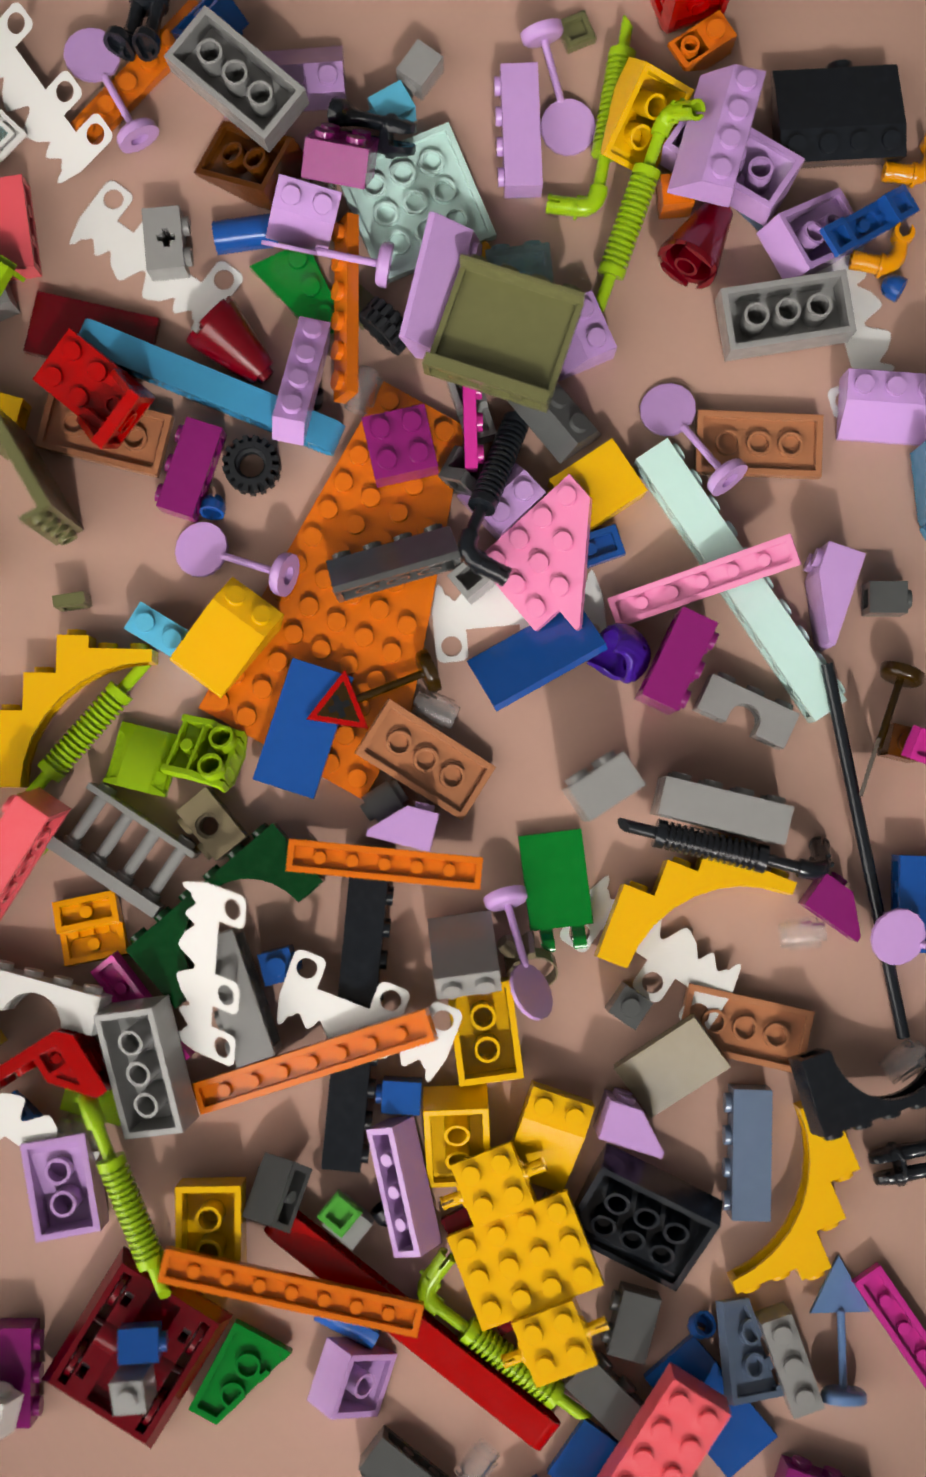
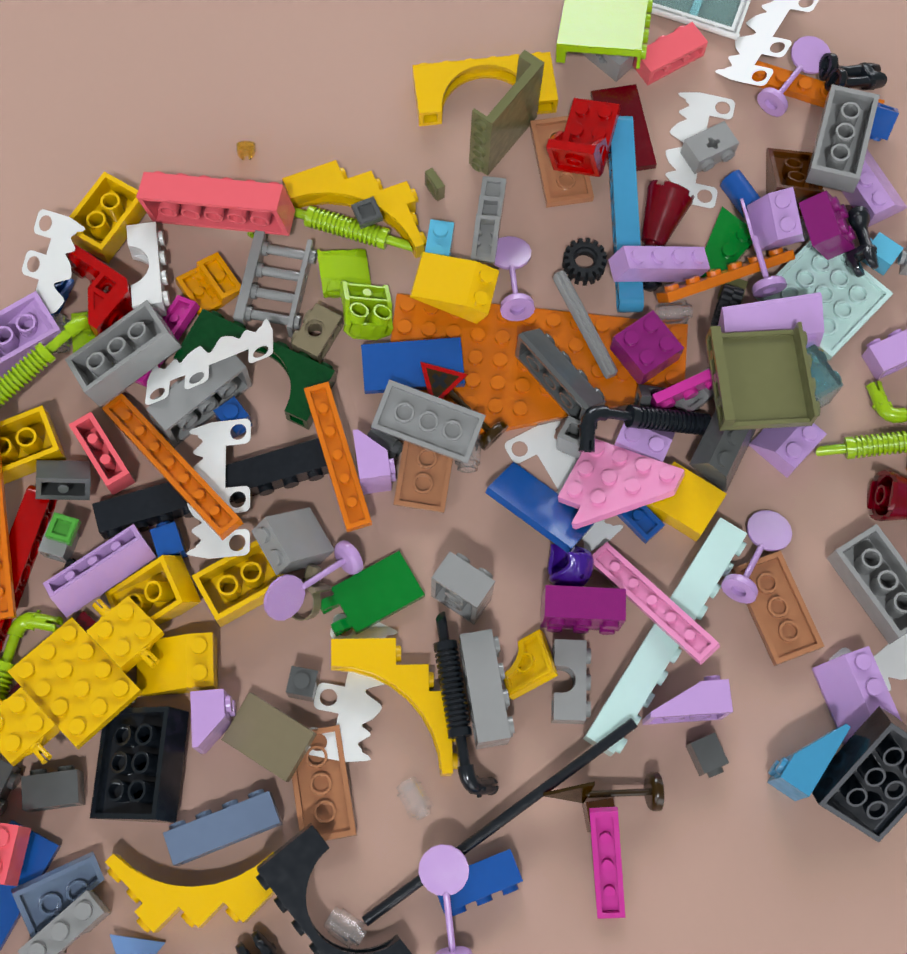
camera: 65 degrees right, 15 degrees down
magenta brick [155,416,227,523] -> none
blue hinge [199,494,226,521] -> none
blue hinge [687,1310,716,1339] -> none
magenta slope [798,871,861,942] -> none
none -> coral brick [69,412,135,495]
none -> dark grey tile [351,196,383,229]
none -> light grey plate [371,380,486,464]
none -> light grey slope [470,176,506,264]
none -> yellow tile [503,629,558,700]
none -> light grey axle [553,270,618,379]

